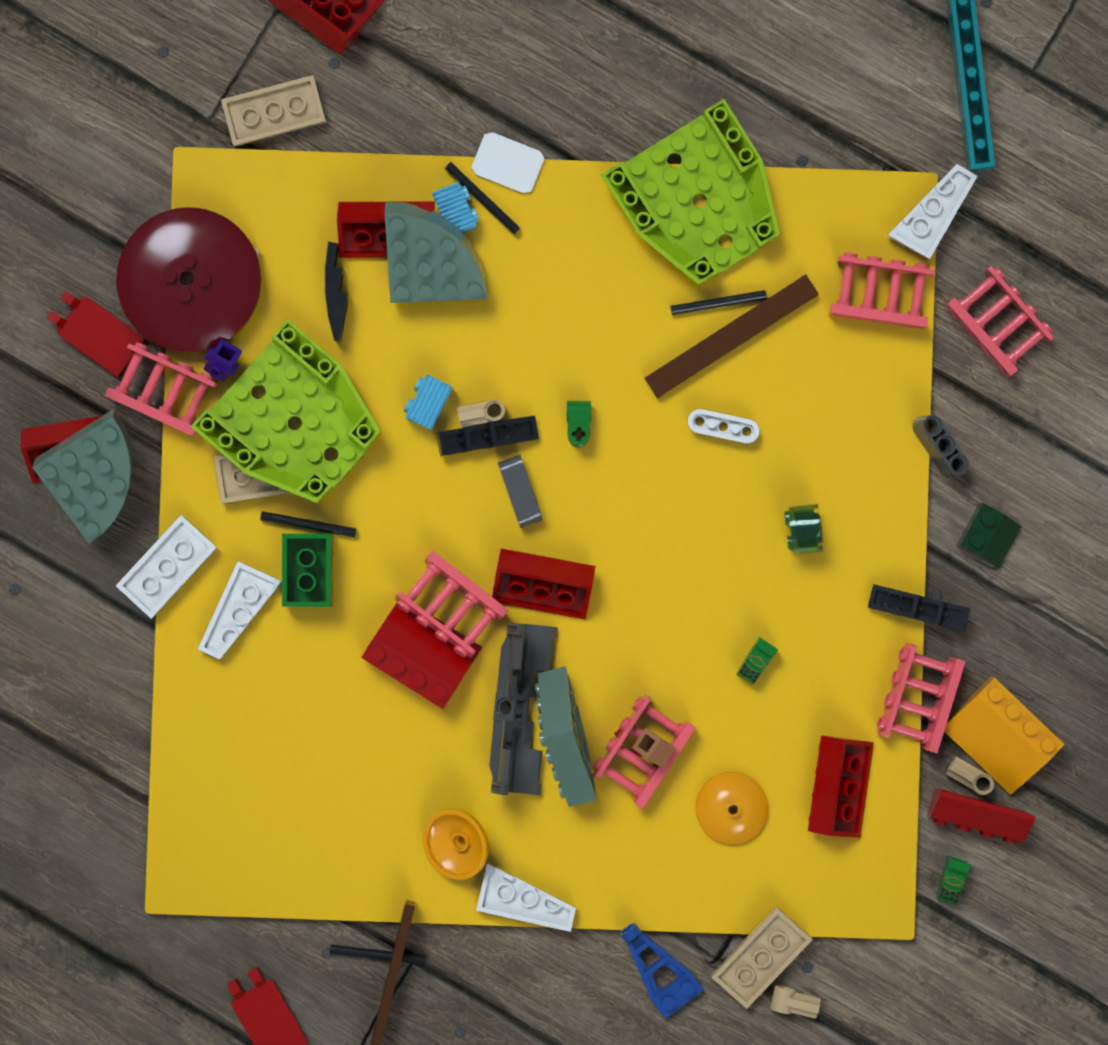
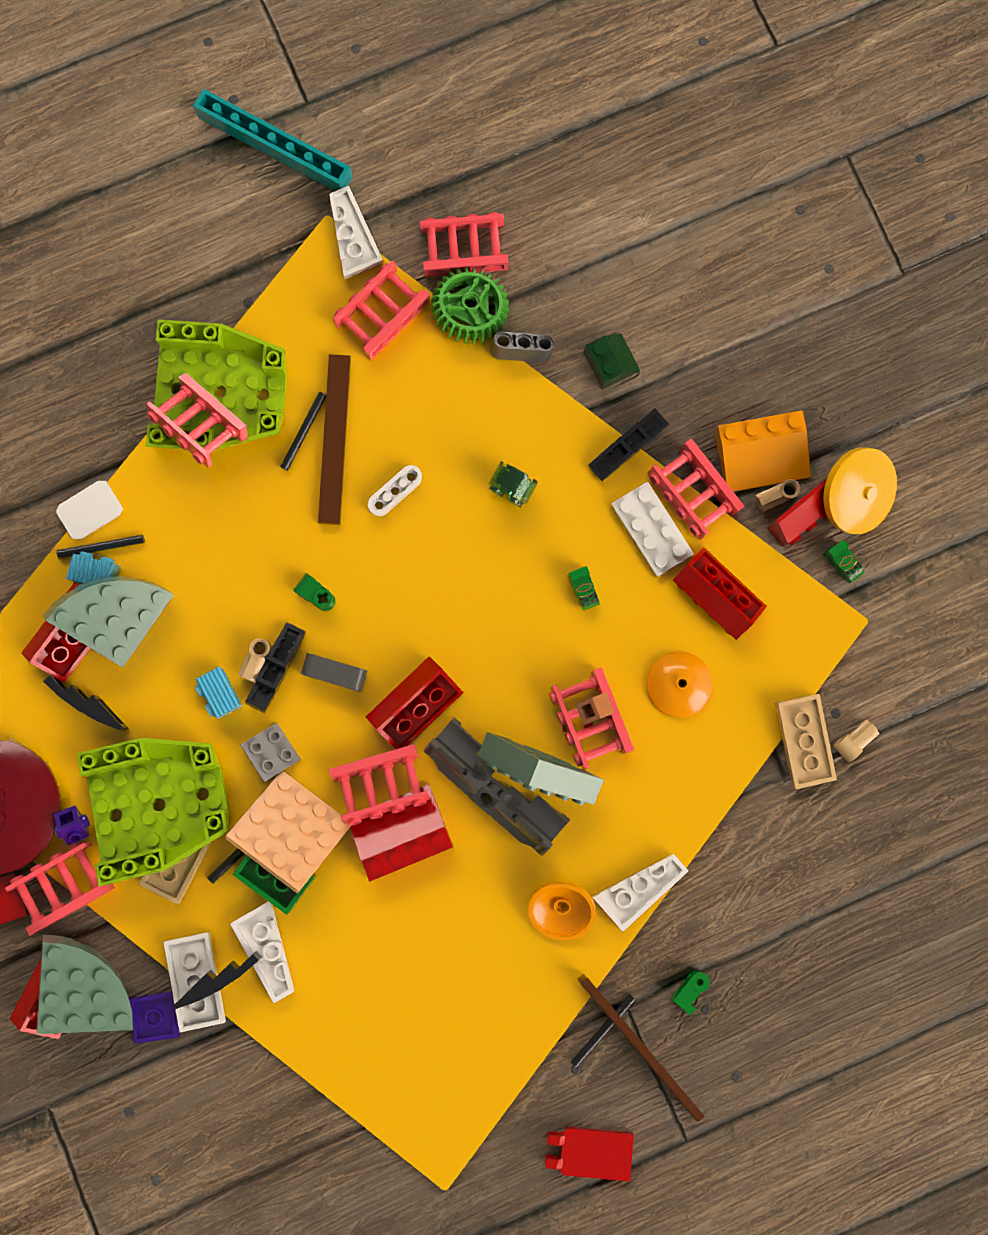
camera: 60 degrees left, 5 degrees down
blue plate [620,923,704,1019] -> none
none -> dark purple tile [129,991,180,1044]
none -> coral fence [146,372,248,468]
none -> black slope [173,951,262,1009]
none -> light nougat plate [225,771,350,894]
none -> light grey hinge [240,723,301,782]
none -> bright green gear [431,267,509,345]
none -> white plate [611,482,694,578]
none -> green leg [670,970,710,1016]
none -> yellow dish [824,447,897,534]

